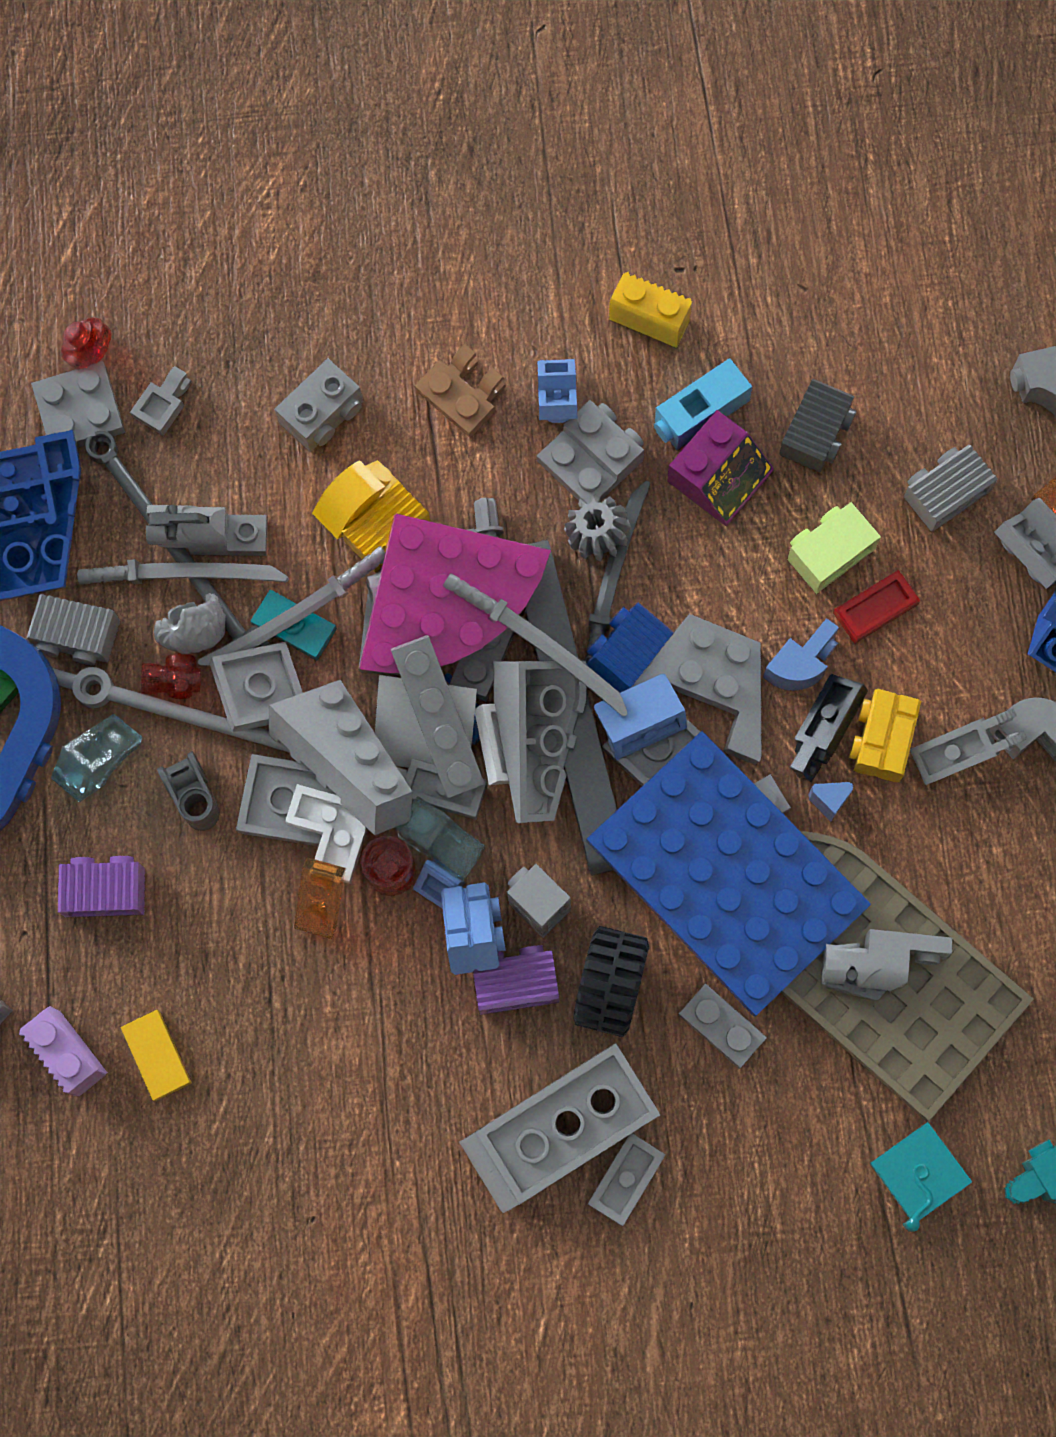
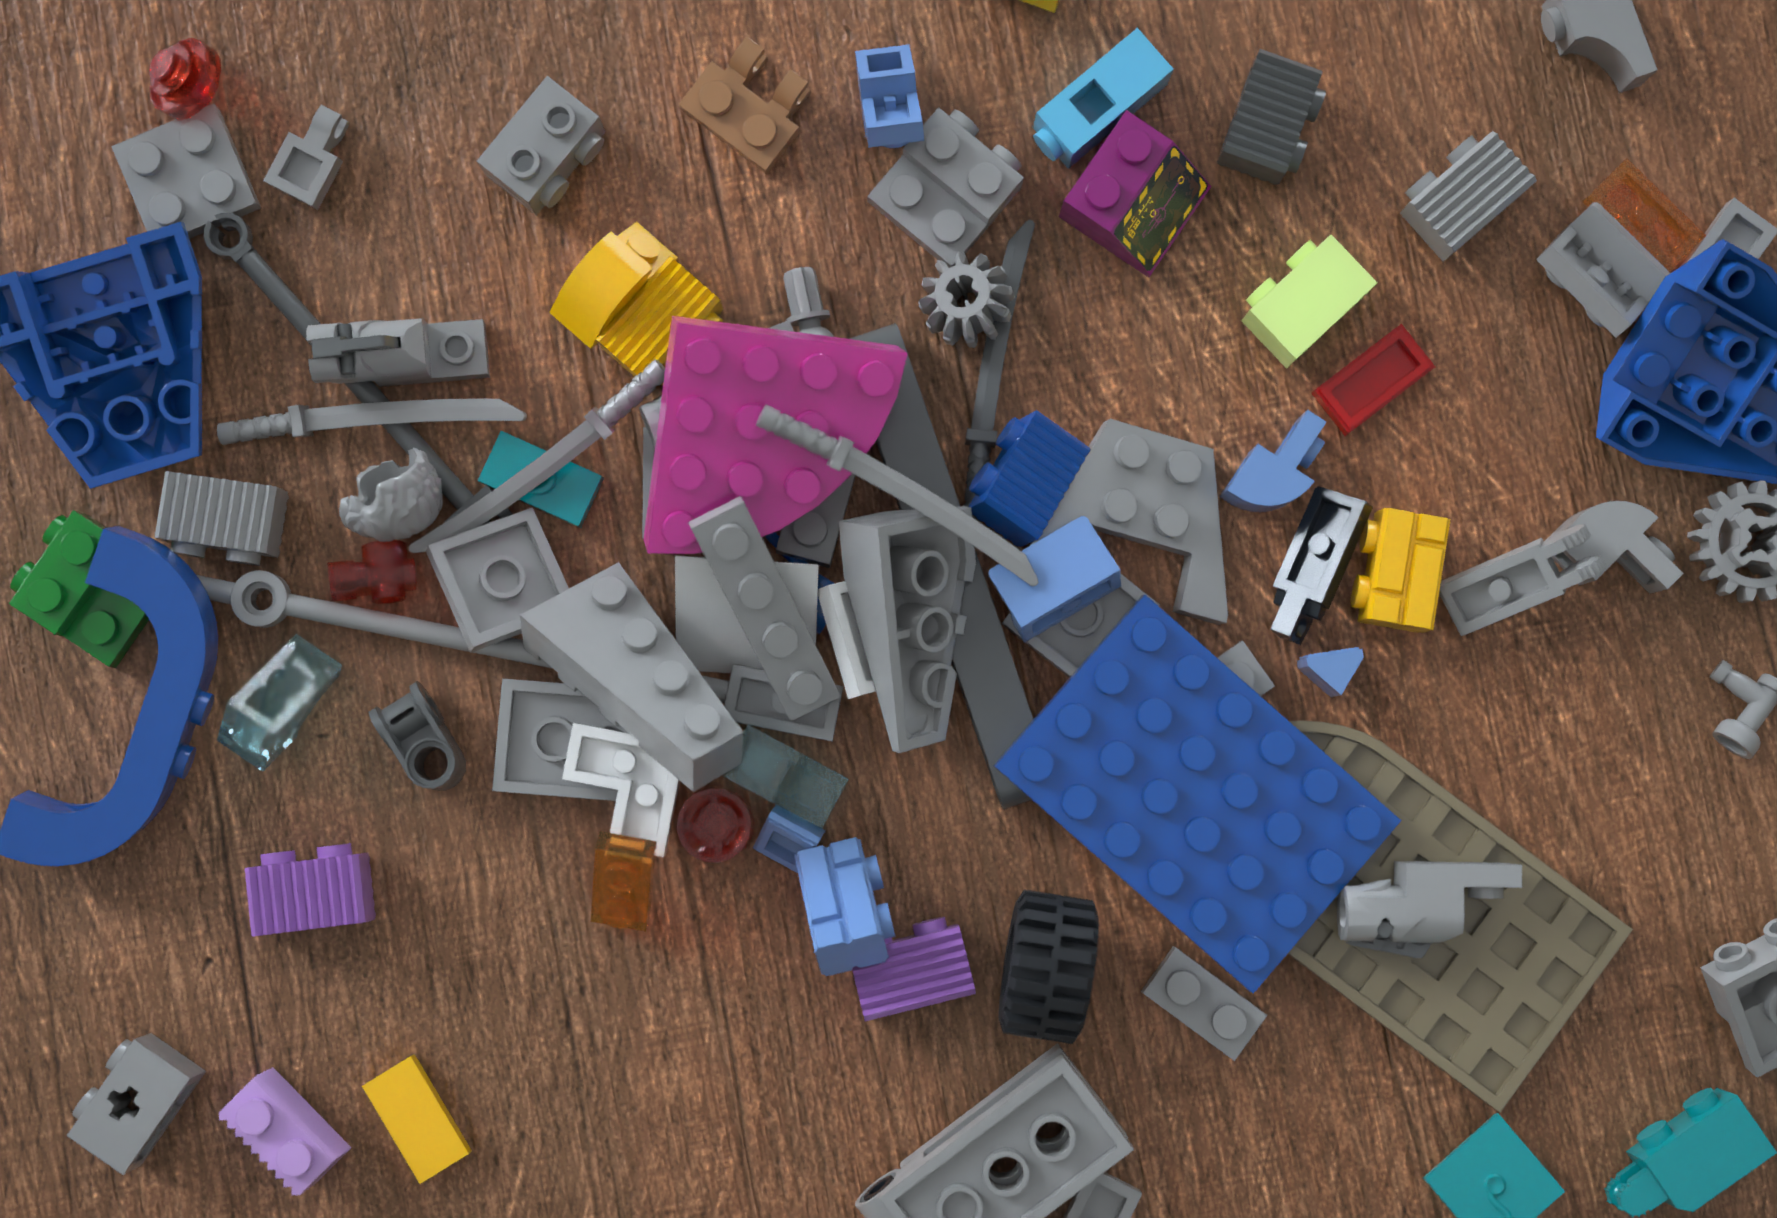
camera: 15 degrees left, 10 degrees up
light grey brick [507,864,571,938] -> none

